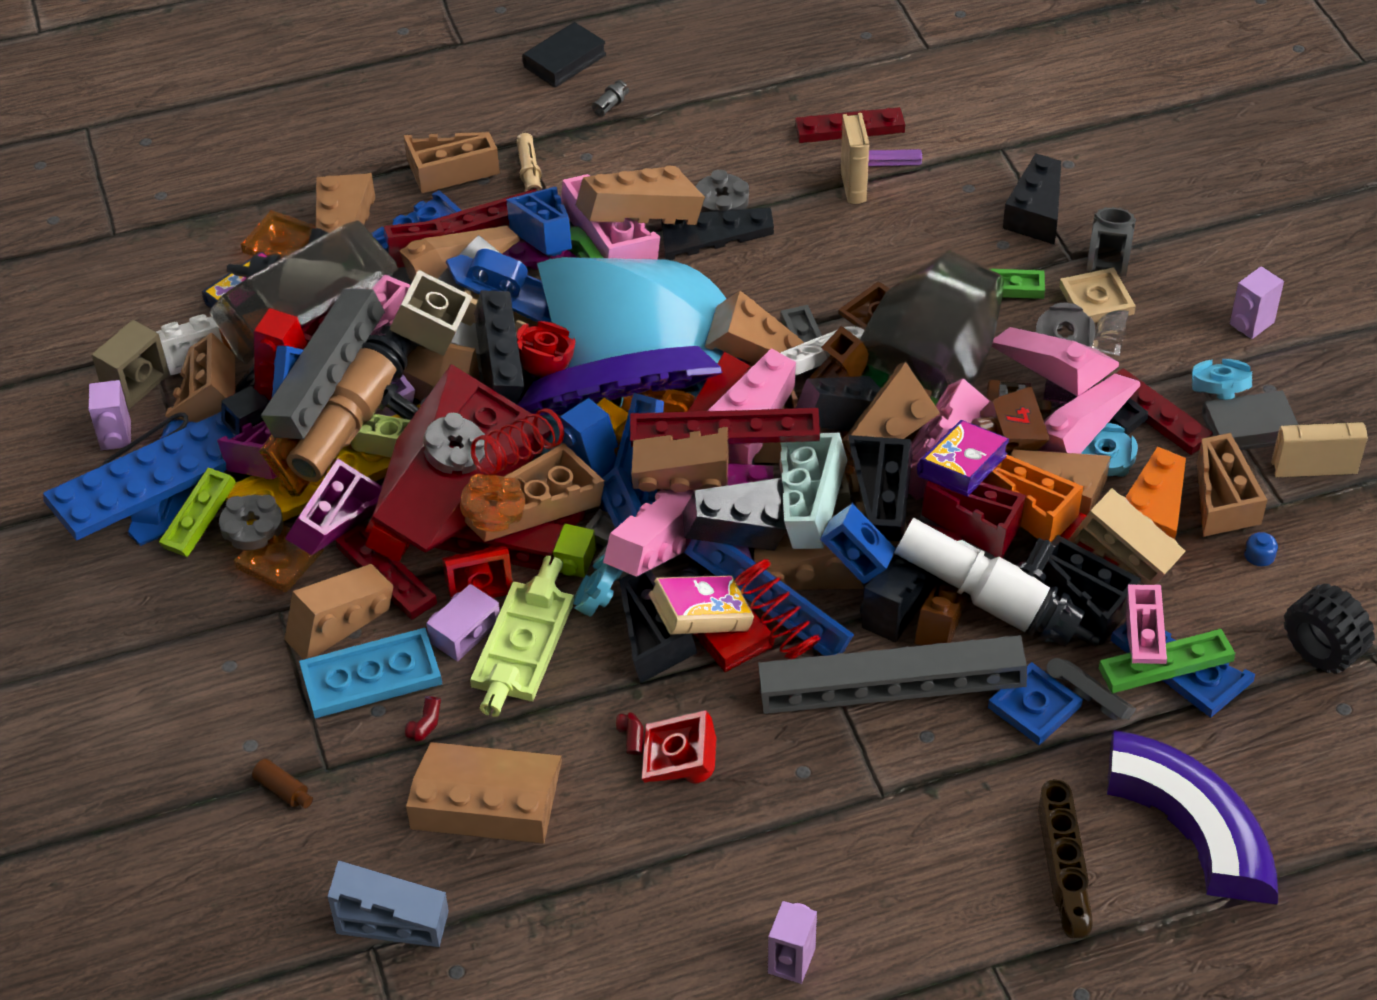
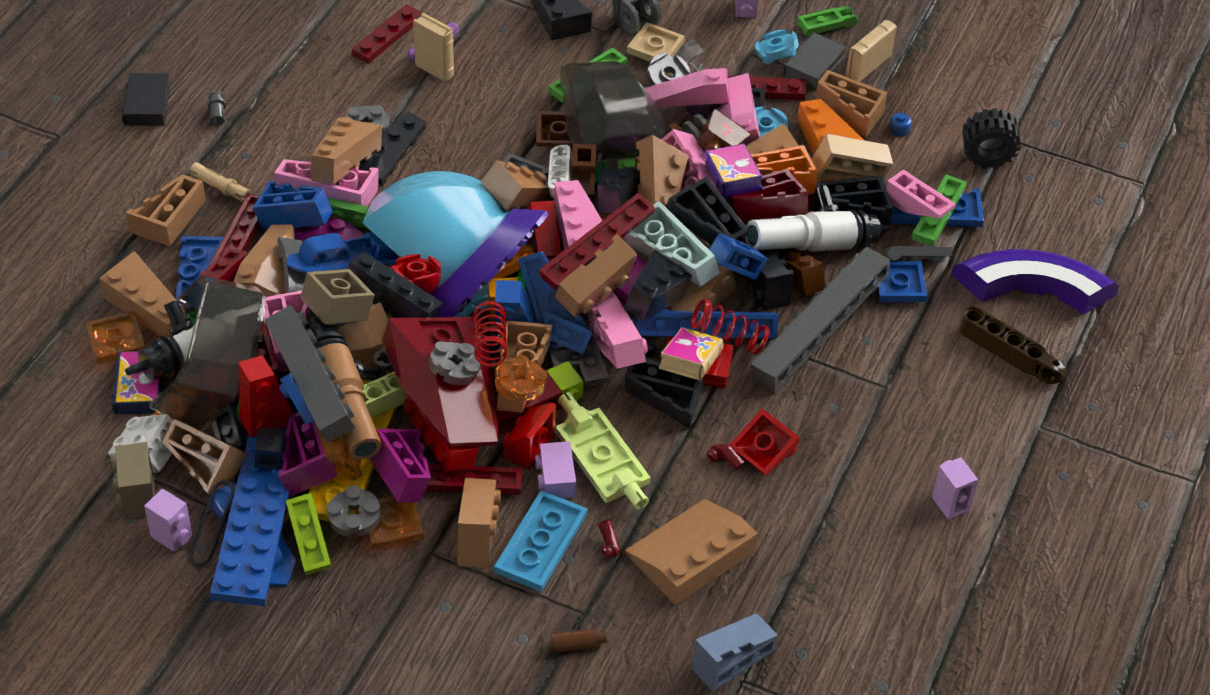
camera: 50 degrees left, 0 degrees up
medium azure plate [573,554,623,617] -> none
none -> bright green hinge [797,6,859,36]

